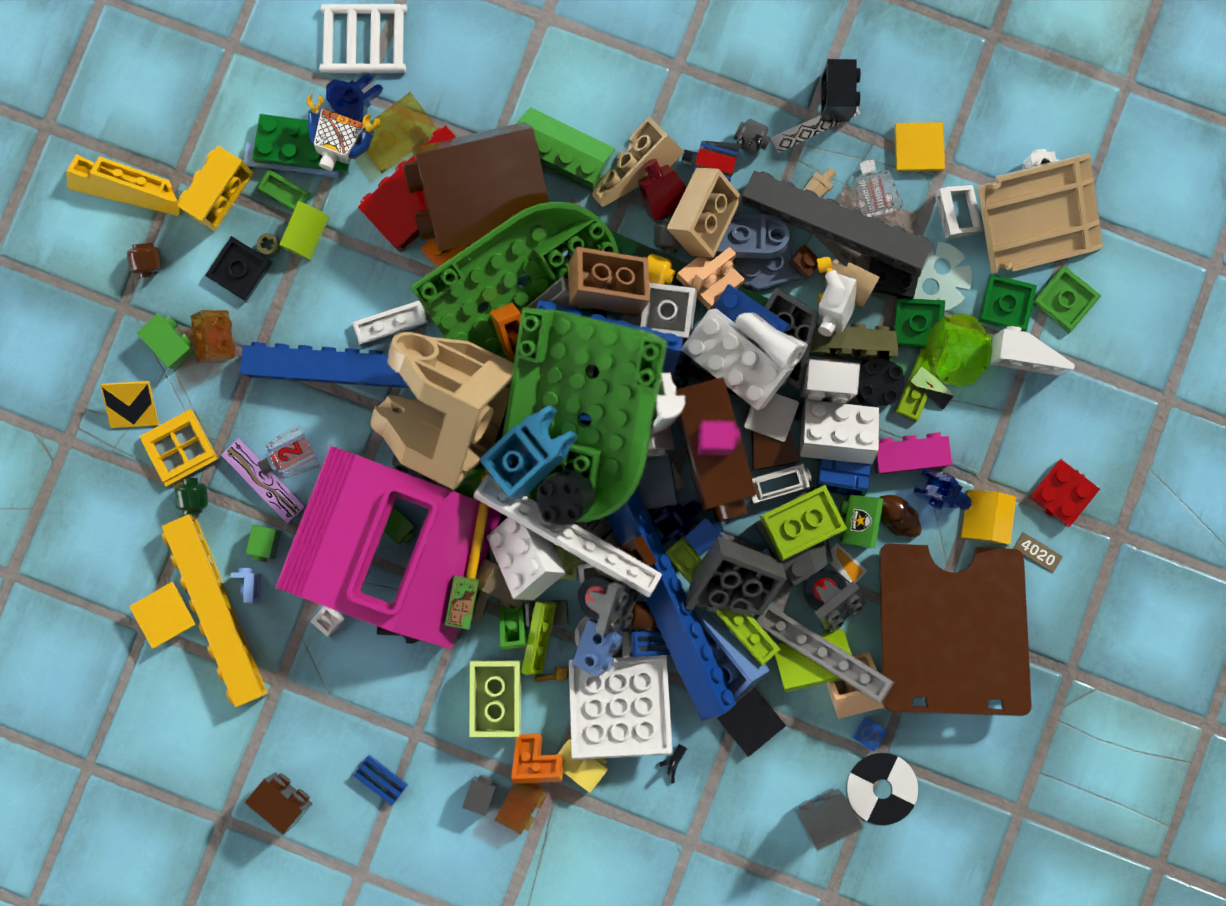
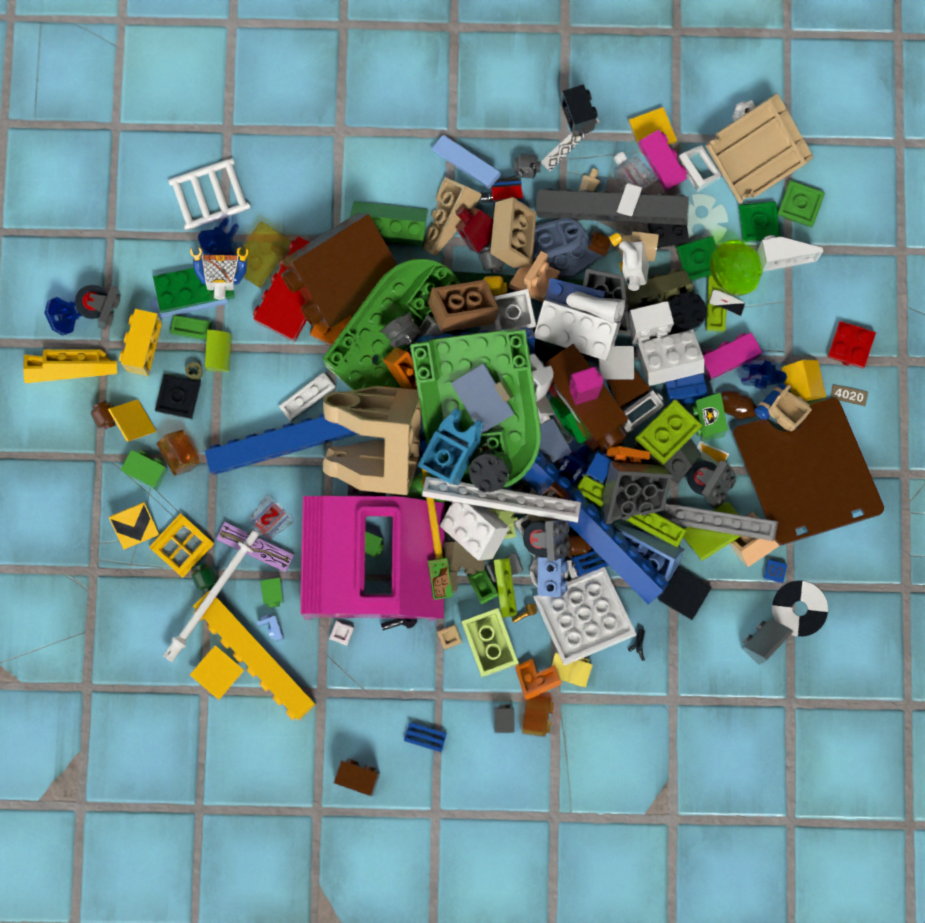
camera: 25 degrees left, 5 degrees down
none -> clear blue hinge [44,297,82,336]
none -> plate [75,285,121,330]
none -> yellow piece [108,399,156,442]
none -> white bar [162,530,259,663]
none -> dark grey piece [379,311,420,348]
none -> light blue tile [432,135,501,189]
none -> tan tile [437,625,462,650]
none -> sand blue tile [451,363,515,433]
none -> dark tan tile [494,379,514,402]
none -> green tile [549,397,586,444]
none -> orange plate [607,446,650,464]
none -> white sticker [617,183,642,216]
none -> dark pink brick [637,130,687,192]
none -> tan piece [754,383,812,432]

